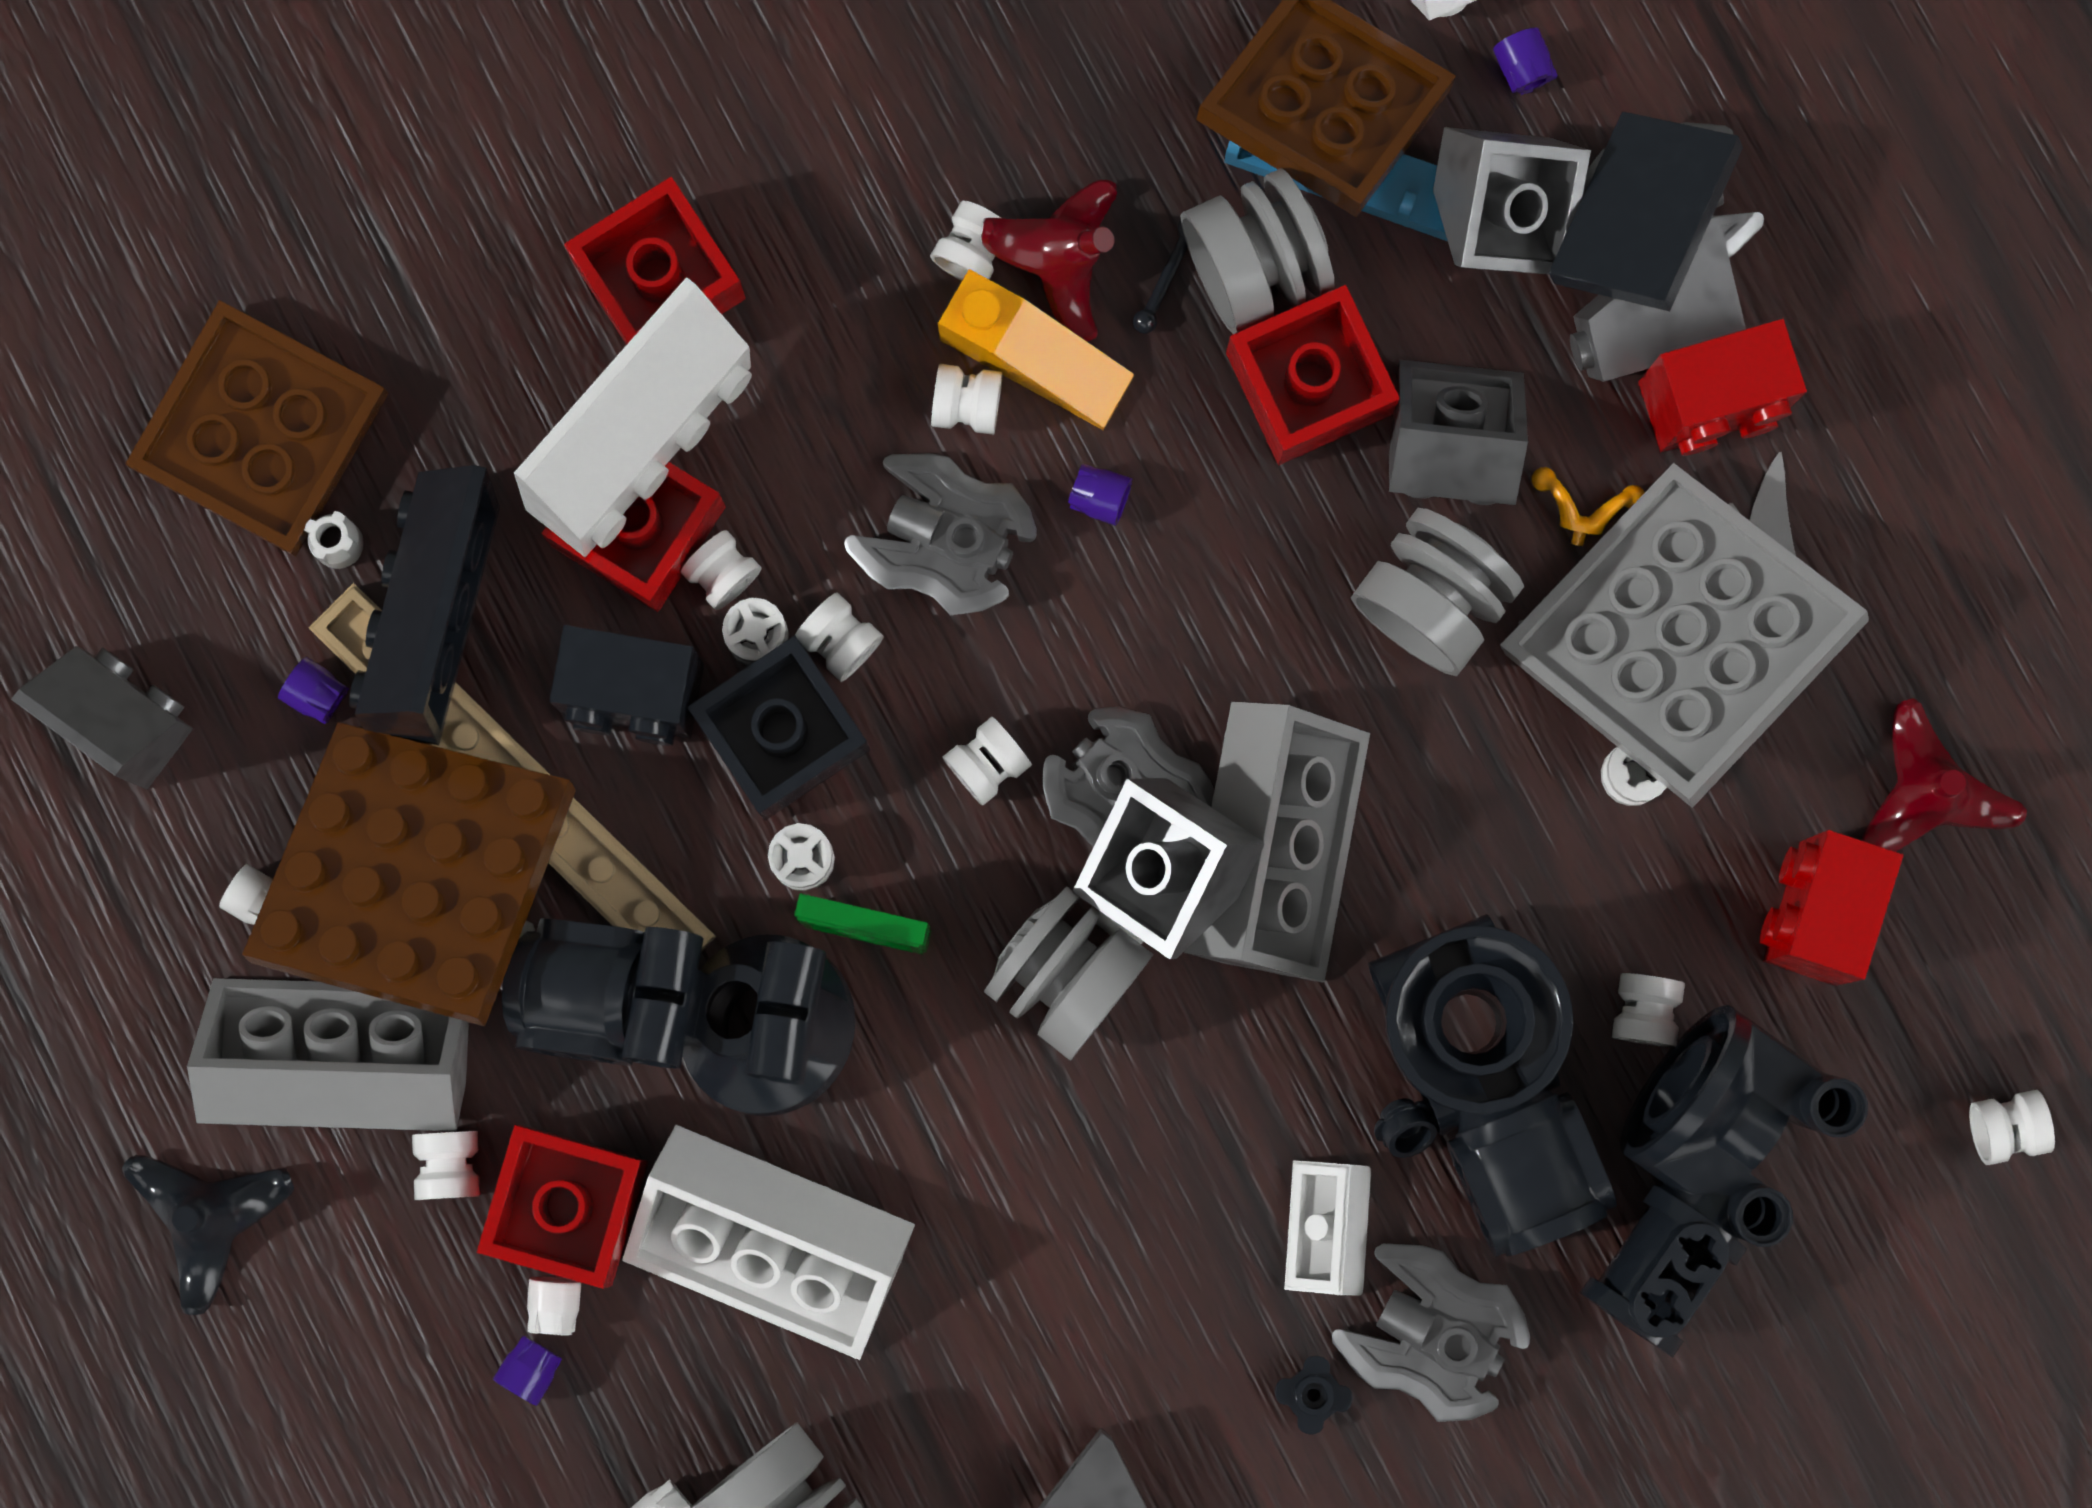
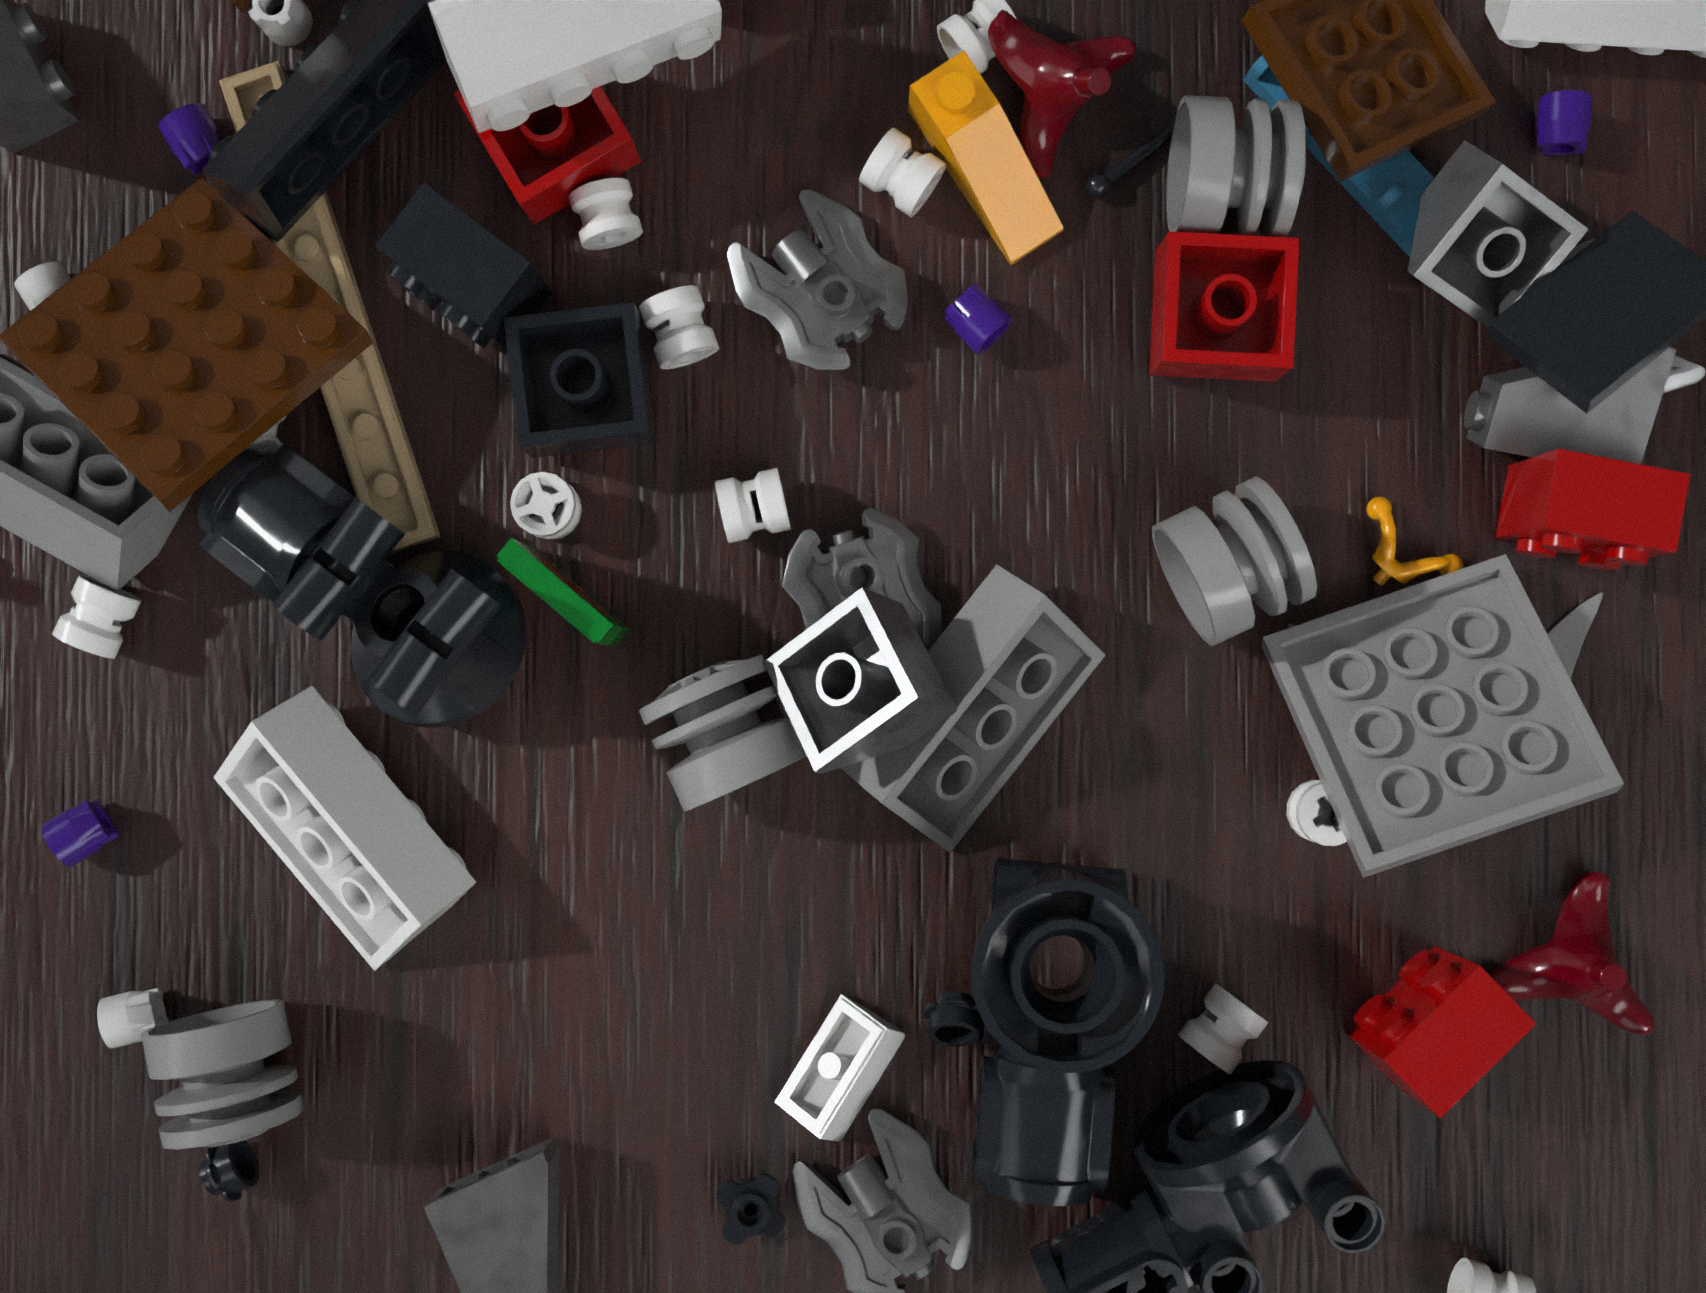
camera: 30 degrees right, 5 degrees up
red brick [476,1125,649,1289] -> none
white hose [527,1276,581,1335] -> none
white wheel [722,598,789,666] -> none
flat silver slope [1389,360,1528,505] -> none

